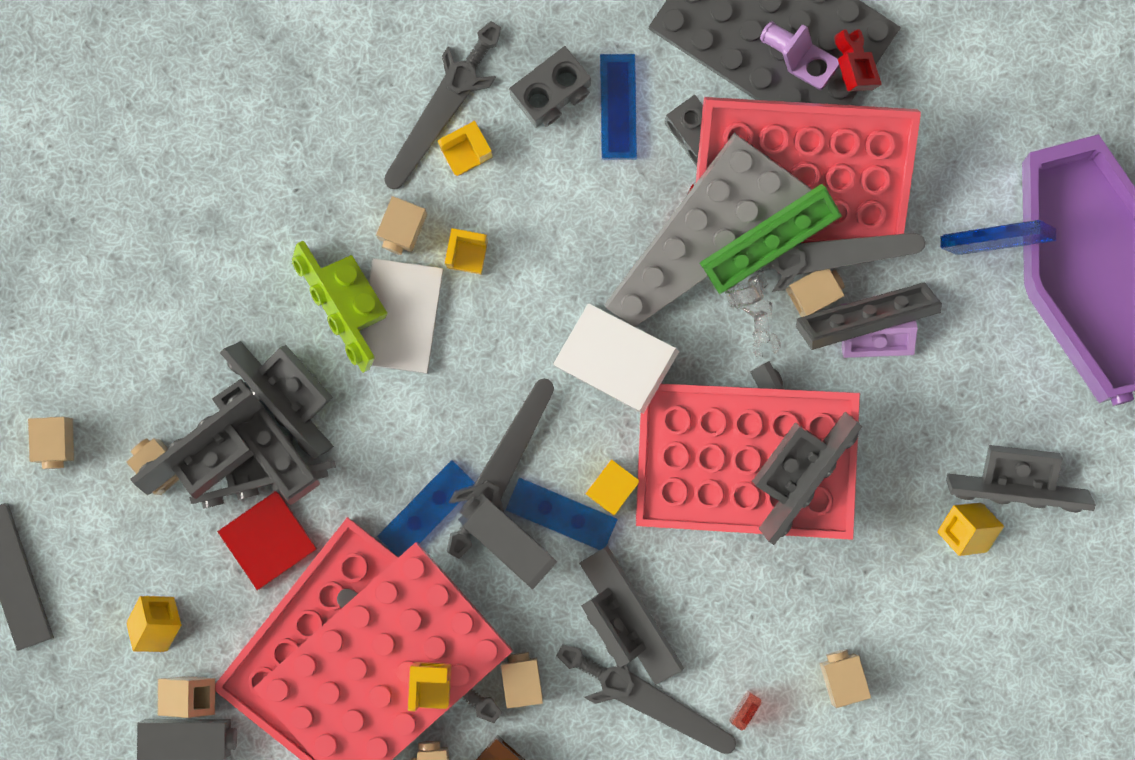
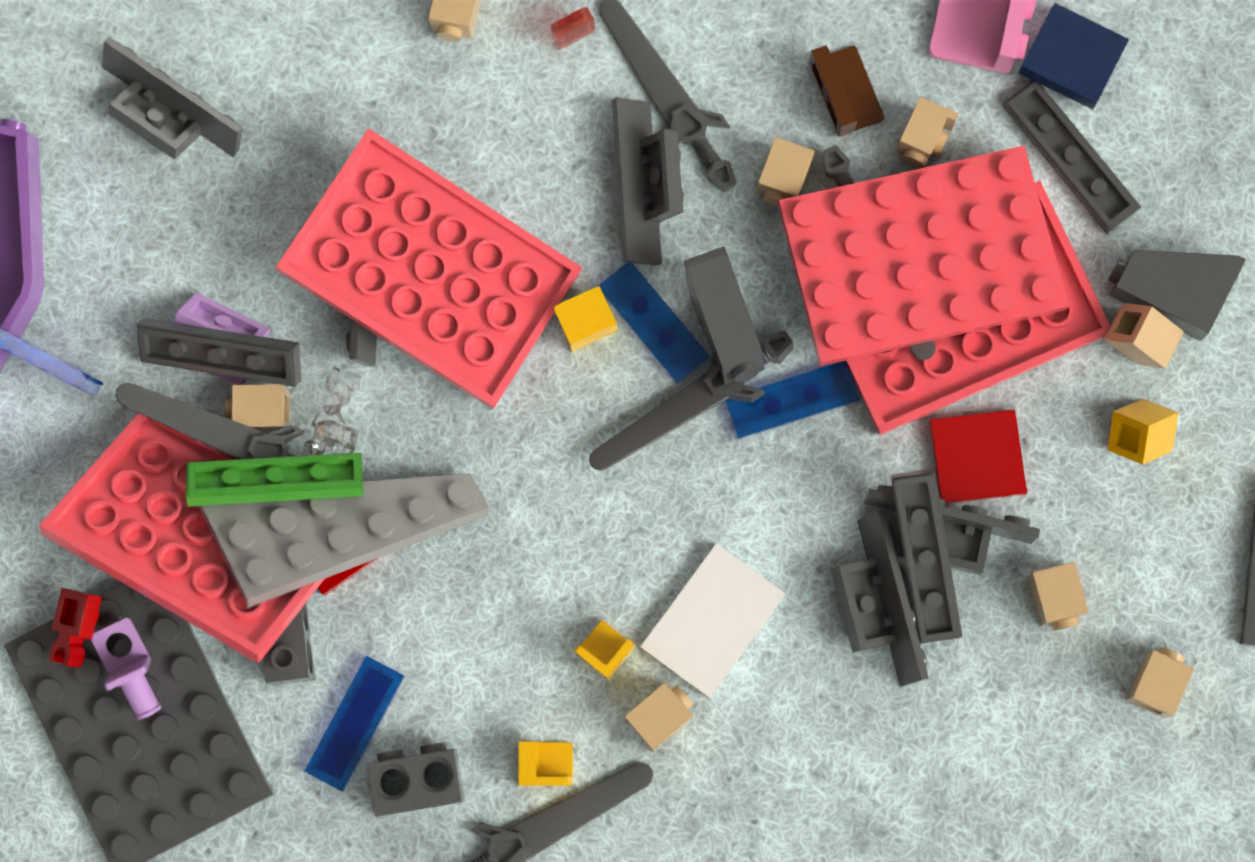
camera: 145 degrees left, 5 degrees down
dark grey bracket [130,389,264,499] -> none
lime bracket [292,241,388,373] -> none
yellow panel [408,662,451,711] -> none
white tile [553,303,679,414] -> none
dark grey bracket [752,412,863,545] -> none
yellow panel [937,503,1004,556] -> none

